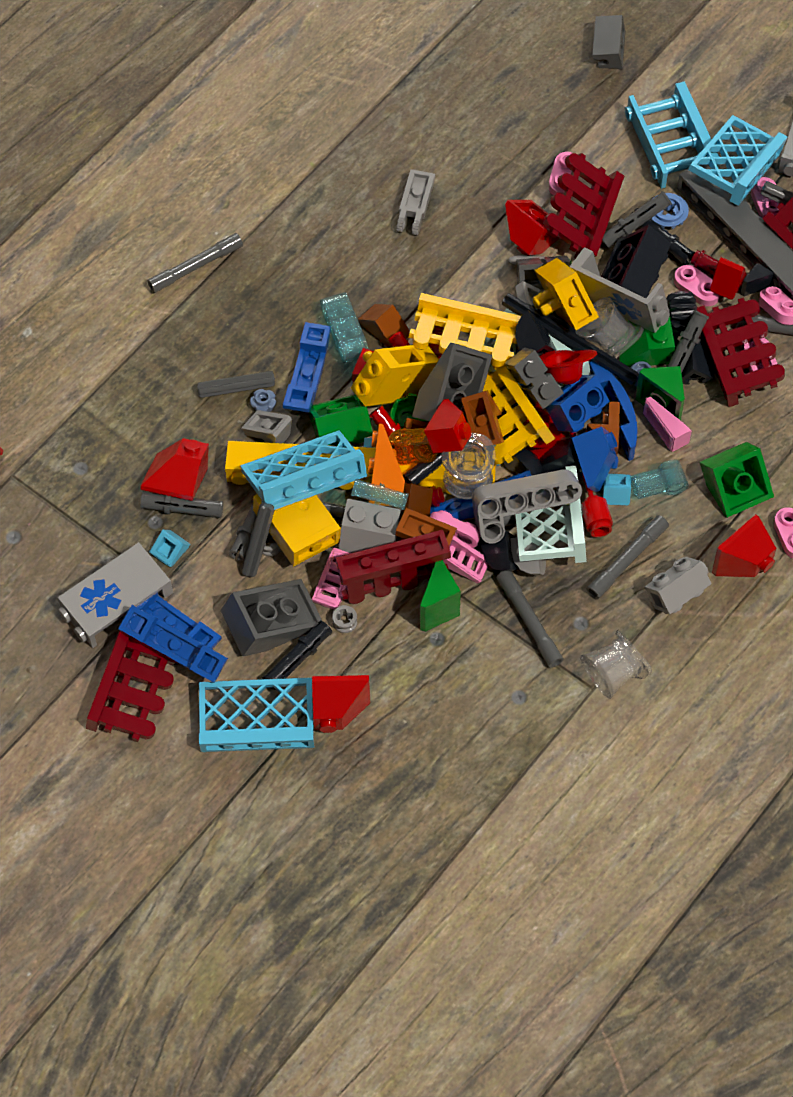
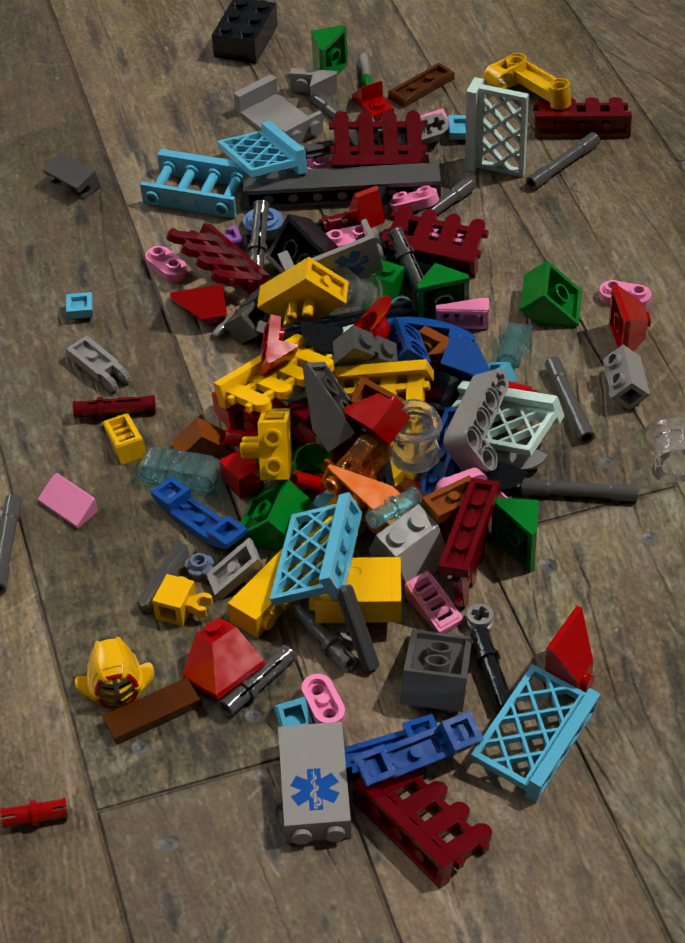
camera: 55 degrees left, 15 degrees down
none -> bright pink slope [38,473,98,529]
none -> medium azure plate [66,292,93,319]
none -> dark red pin [73,395,156,419]
none -> yellow piece [75,637,155,709]
none -> yellow slope [102,413,147,464]
none -> reddish brown tile [102,677,201,745]
none -> yellow brick [152,574,213,627]
none -> medium lavender tile [223,225,244,248]
none -> slope [259,314,300,376]
none -> bright pink plate [302,674,345,725]

